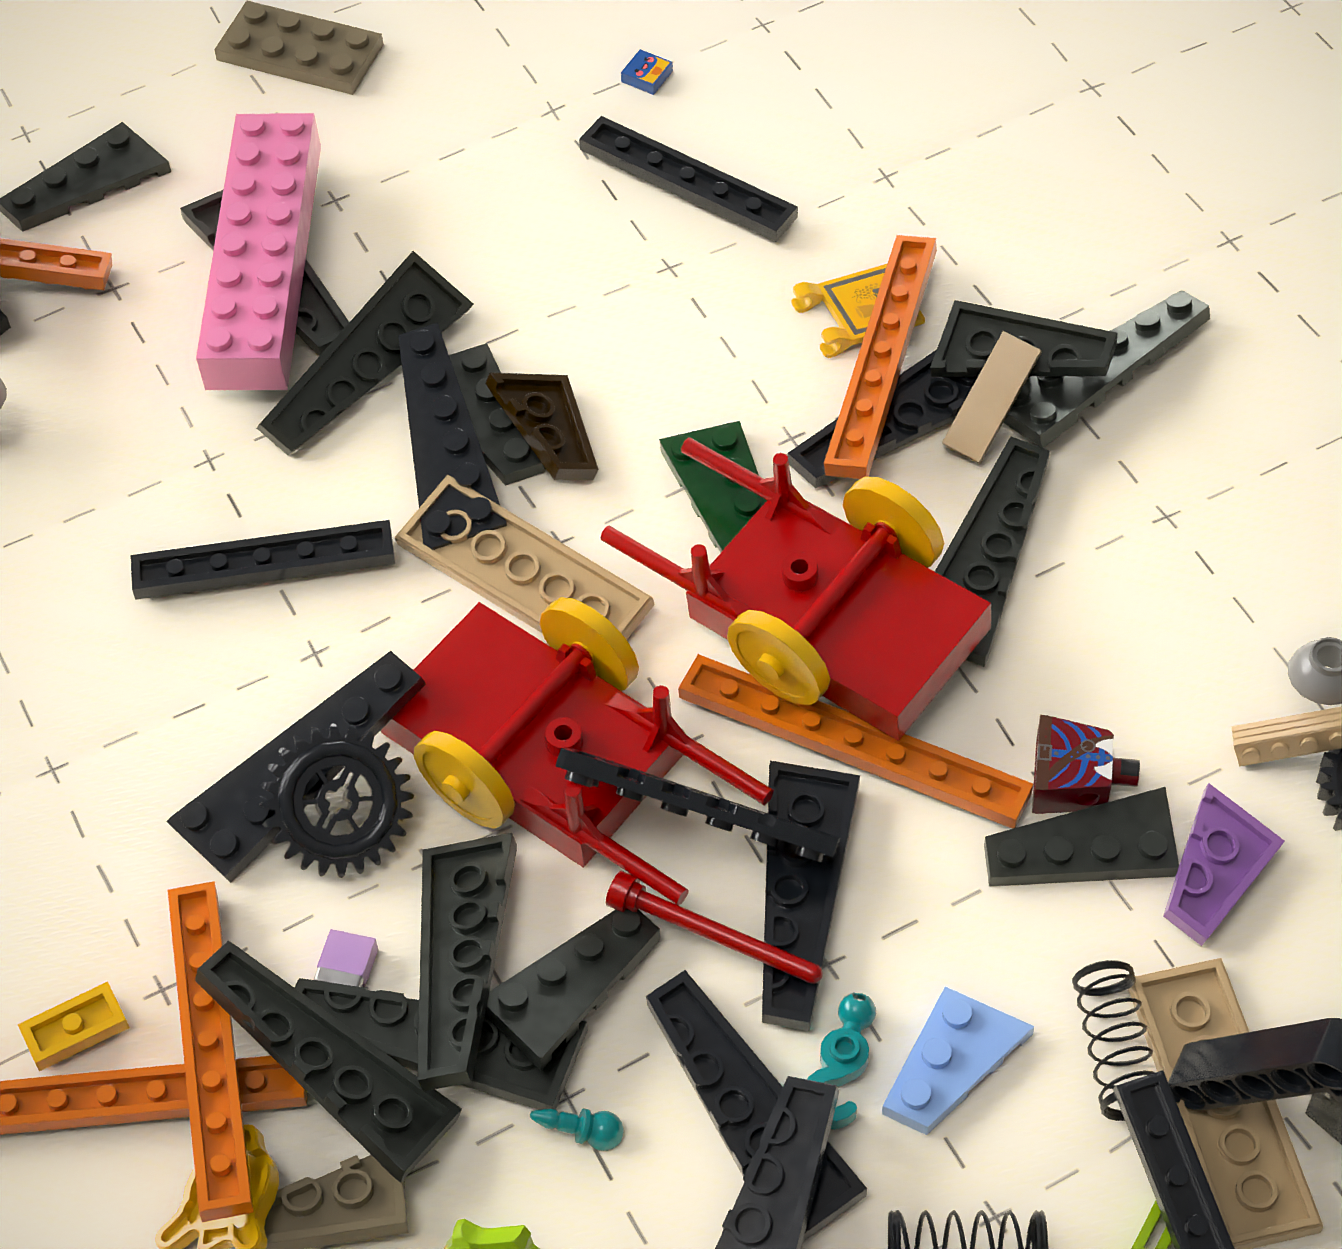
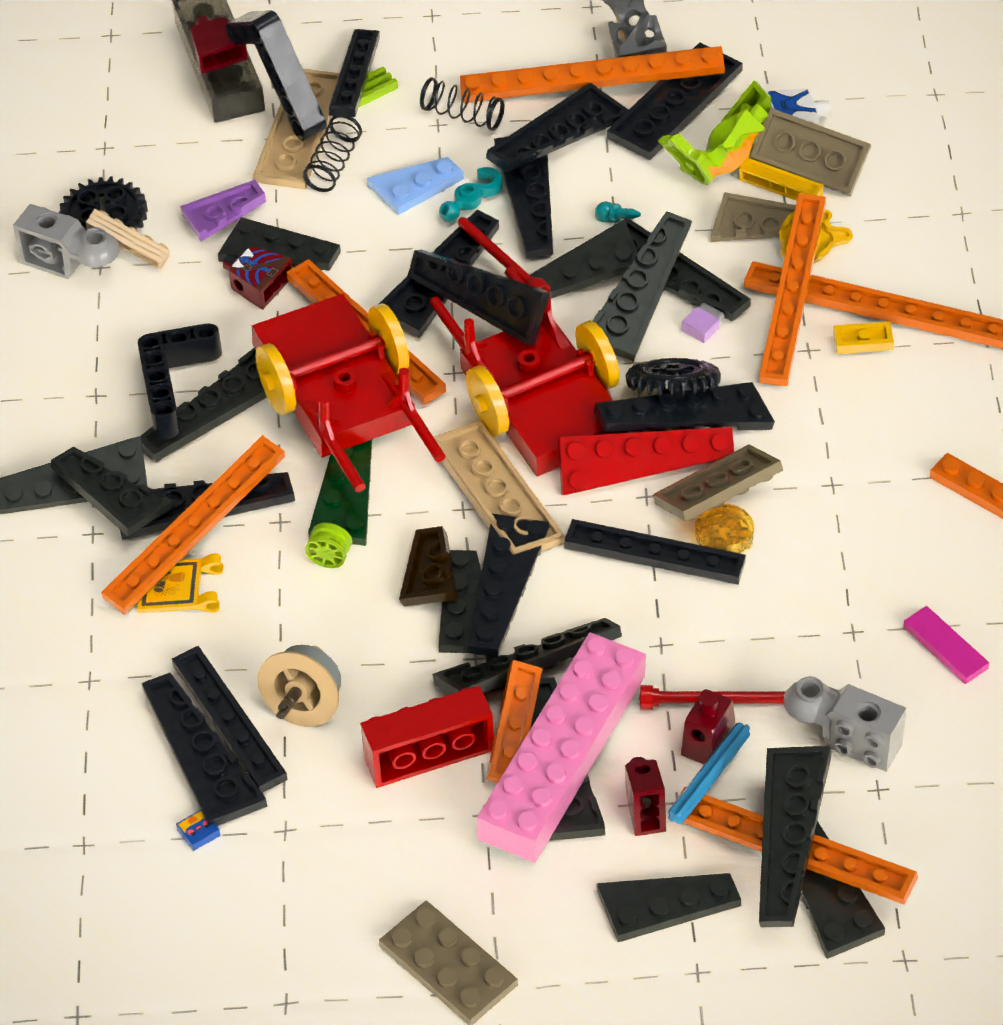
camera: 155 degrees left, 5 degrees down
pearl dark grey wing [195,940,462,1182] -> none
tan tile [942,331,1042,464] -> none
none -> black beam [137,323,222,439]
none -> black wing [141,672,267,826]
none -> tan piece [257,644,341,727]
none -> lime wheel [305,523,352,568]
none -> red brick [360,685,494,788]
none -> orange plate [485,660,543,783]
none -> red wing [558,427,734,496]
none -> dark red torso [625,757,666,836]
none -> red piece [640,685,785,710]
none -> dark tan plate [653,444,783,522]
none -> dark azure axle [668,722,750,824]
none -> dark red torso [681,689,735,764]
none -> clear yellow tile [694,504,754,553]

